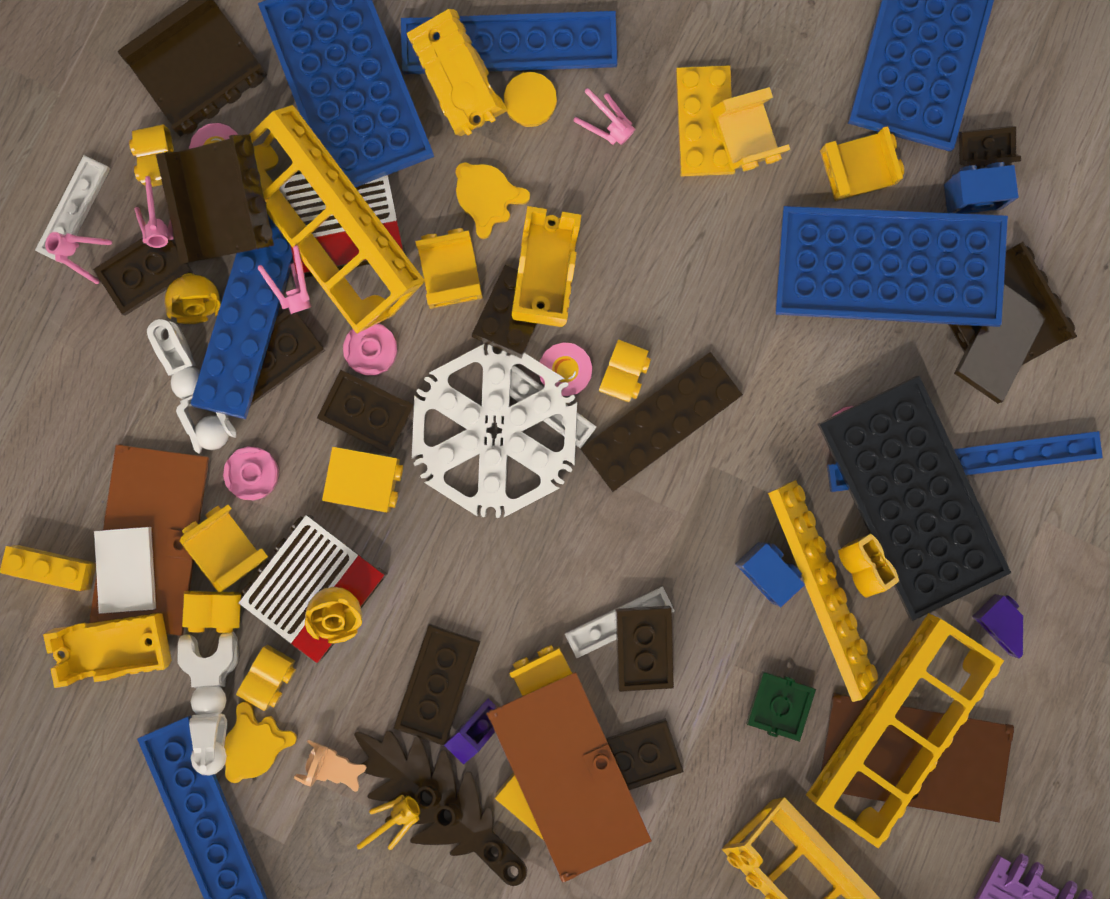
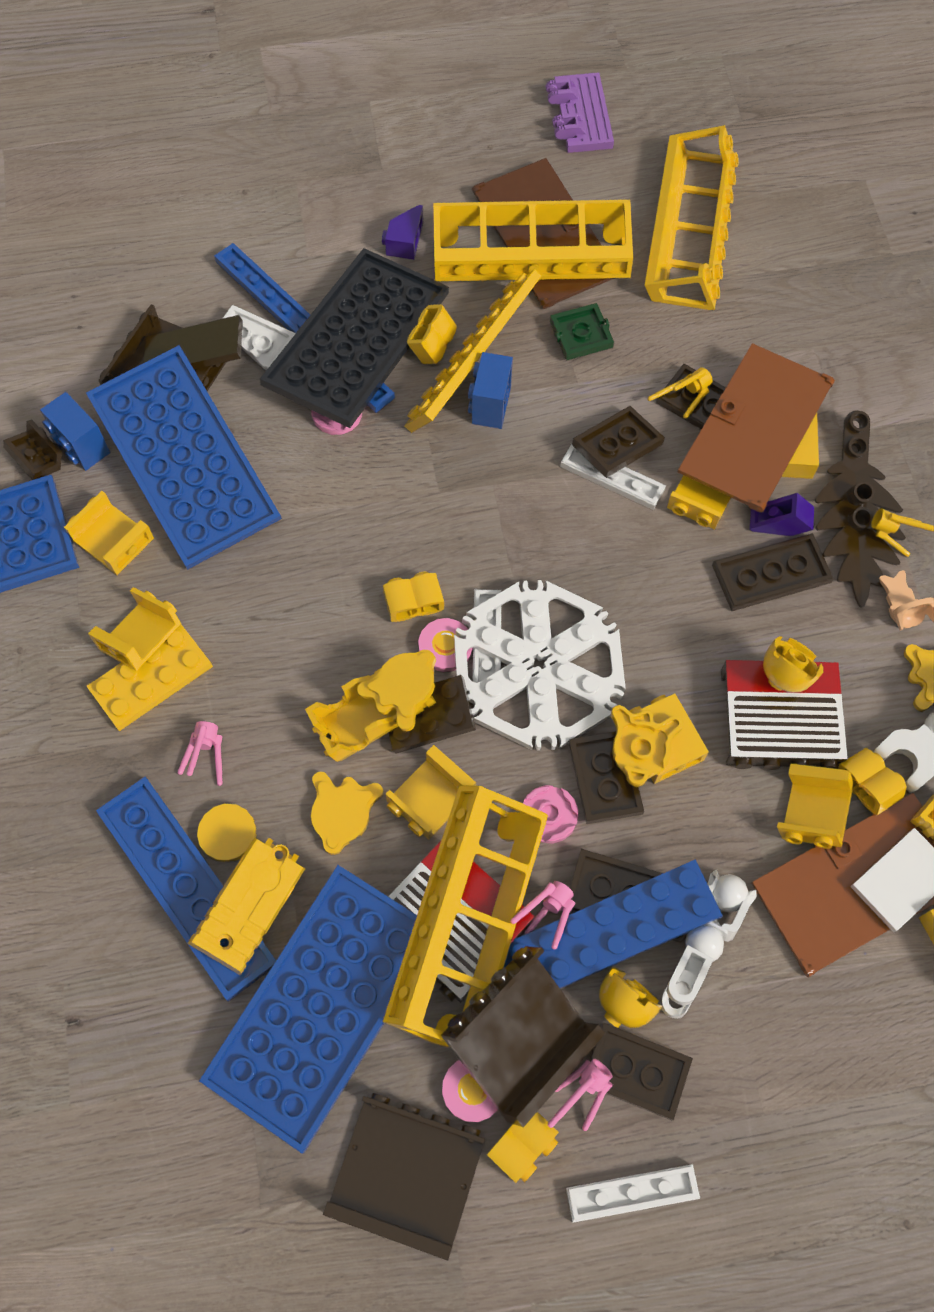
camera: 130 degrees left, 20 degrees down
bright pink plant [45,232,112,284] -> none
bright pink tile [223,447,279,501] -> none
yellow brick [236,644,296,711] -> none
dark brown plate [580,352,743,492] -> none
none -> white wing [223,305,296,371]
none -> yellow tile [357,650,436,731]
none -> yellow tile [611,705,684,787]
none -> yellow plant [647,367,713,419]

